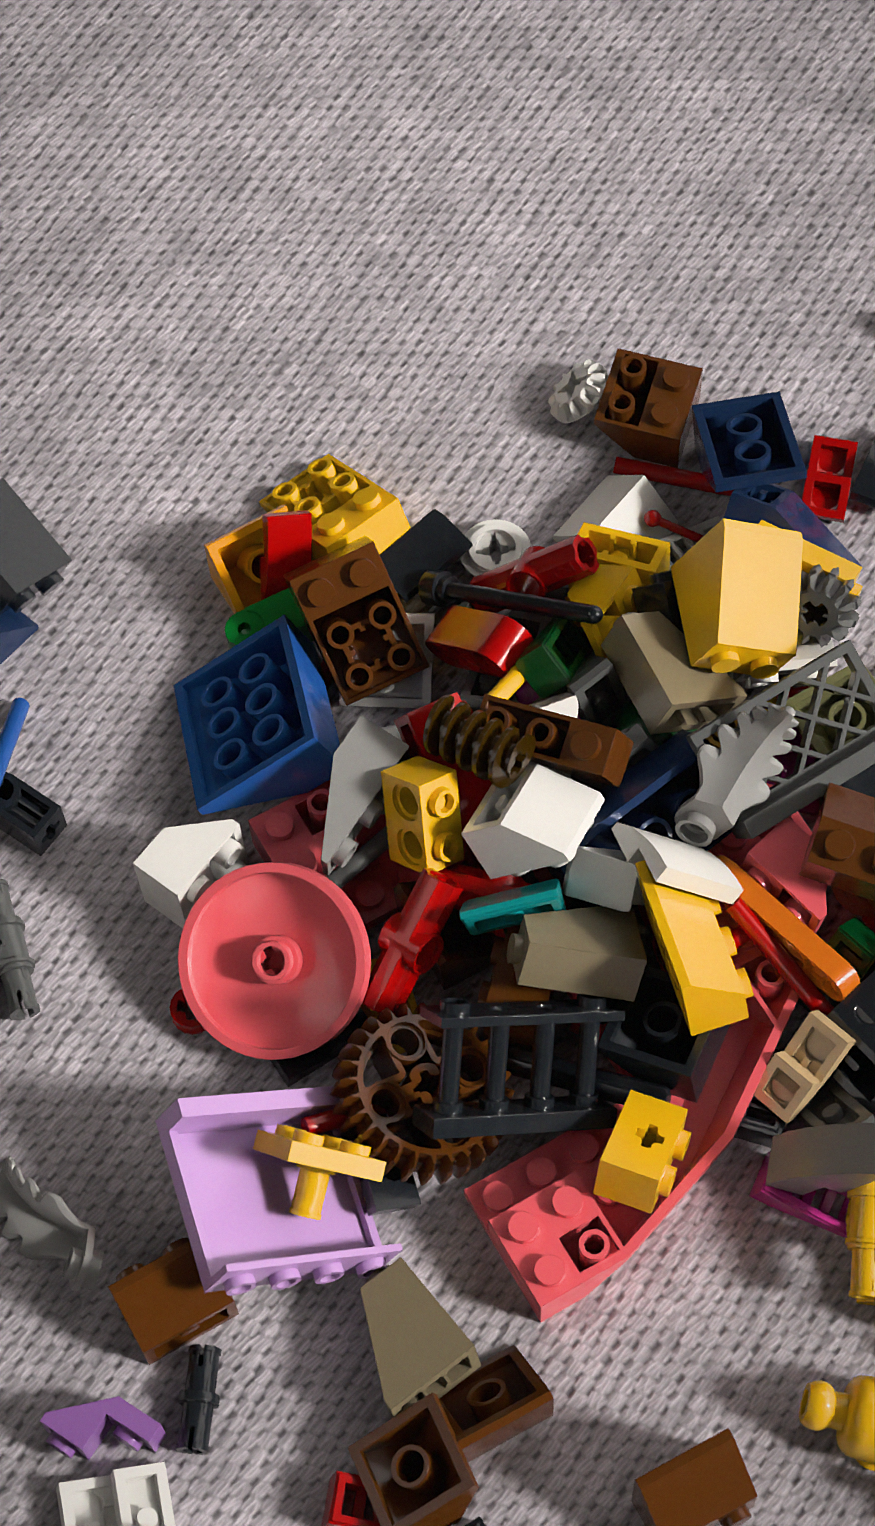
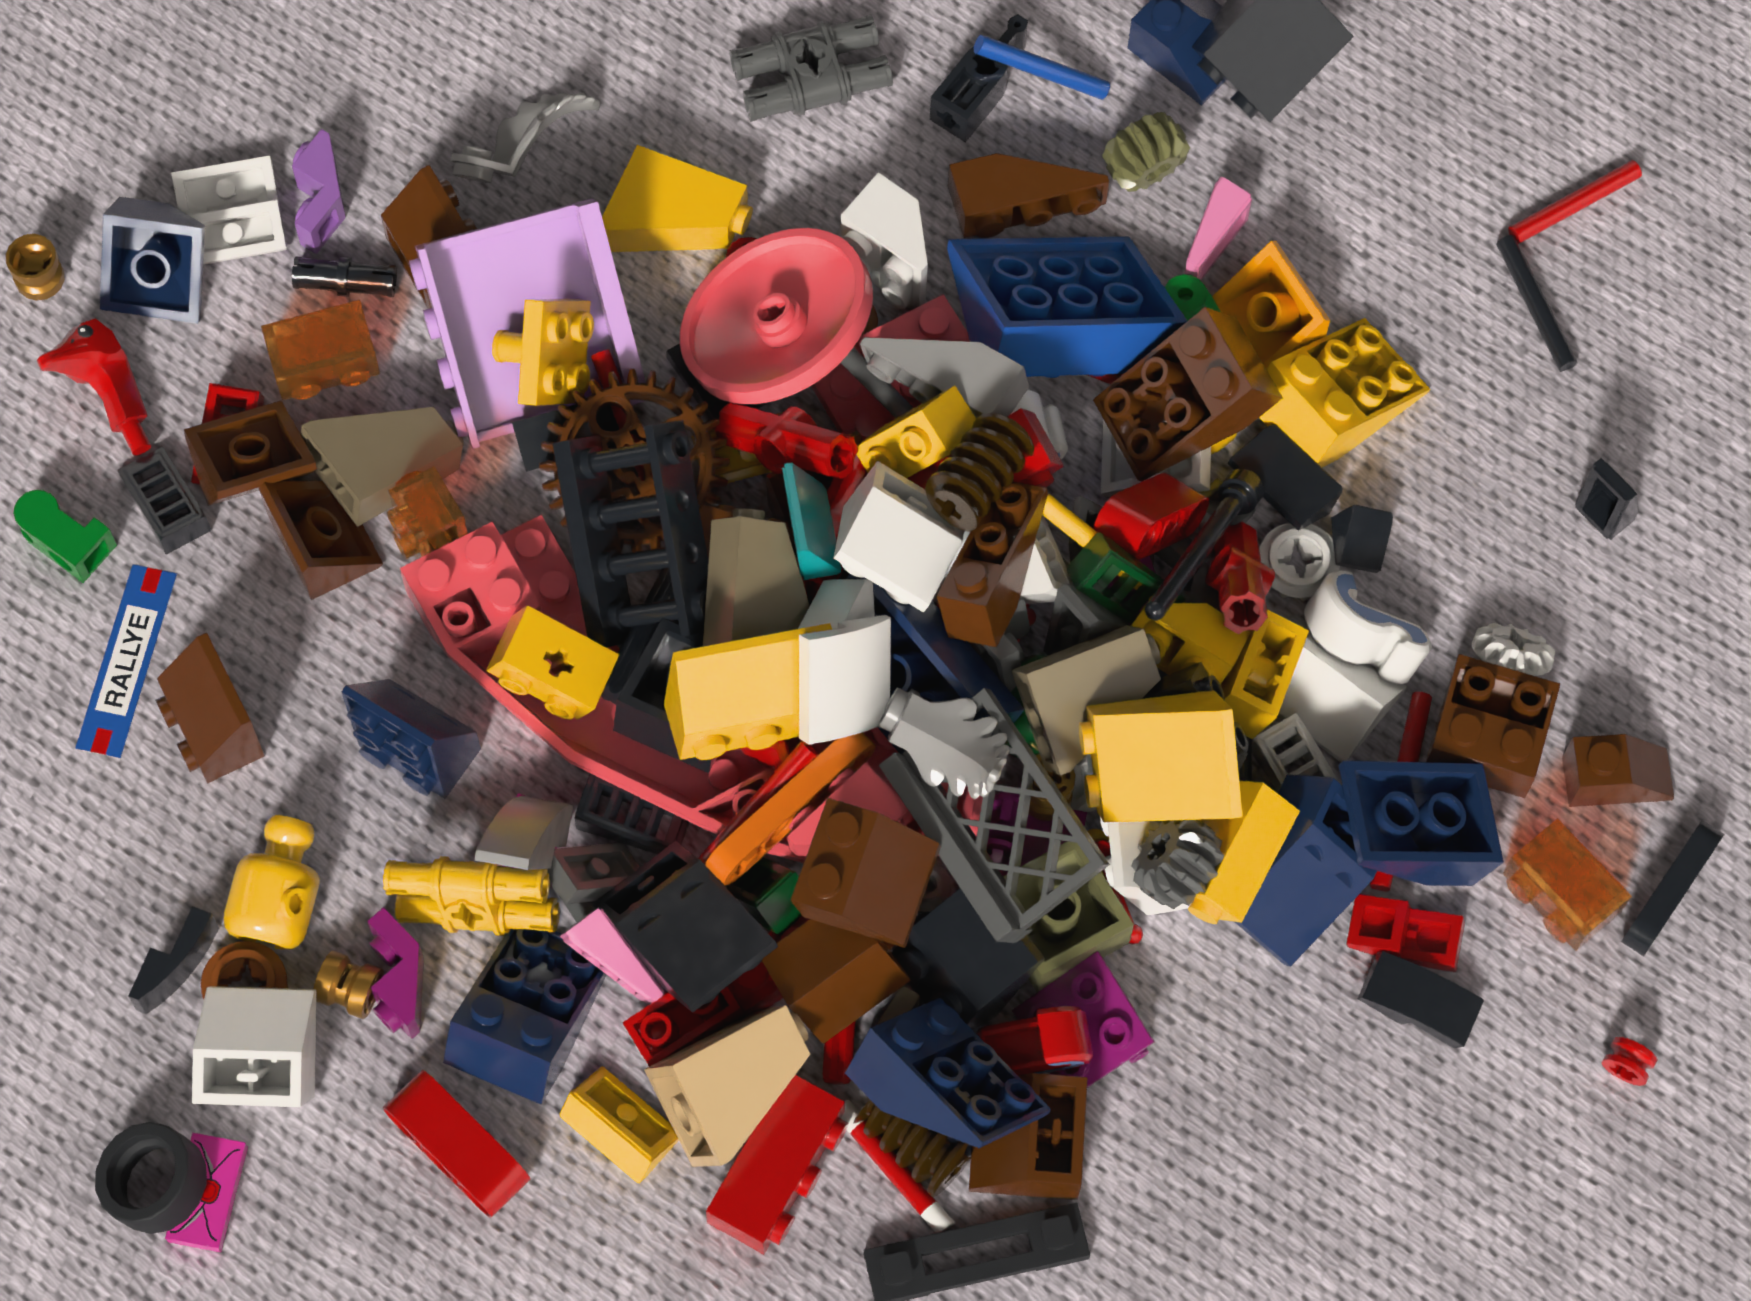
camera: 85 degrees right, 5 degrees up
red slope [259,510,312,600] -> none
red hinge [644,510,703,542] -> none
tan slope [754,1010,856,1124] -> none
none -> clear orange brick [261,300,380,400]
none -> dark blue slope [341,679,481,799]
none -> clear orange brick [386,466,468,560]
none -> yellow slope [602,145,753,252]
none -> reddish brown slope [948,153,1109,238]
none -> olive gear [1102,112,1190,192]
none -> bright pink slope [1185,177,1252,280]
none -> white animal [1304,570,1432,684]
none -> black slope [1331,505,1393,573]
none -> black bar [1496,235,1578,372]
none -> clear orange brick [1503,818,1632,951]
none -> red bar [1508,160,1642,244]
none -> reddish brown slope [1562,734,1674,807]
none -> black slope [1575,458,1638,540]
none -> black beam [1621,820,1725,957]

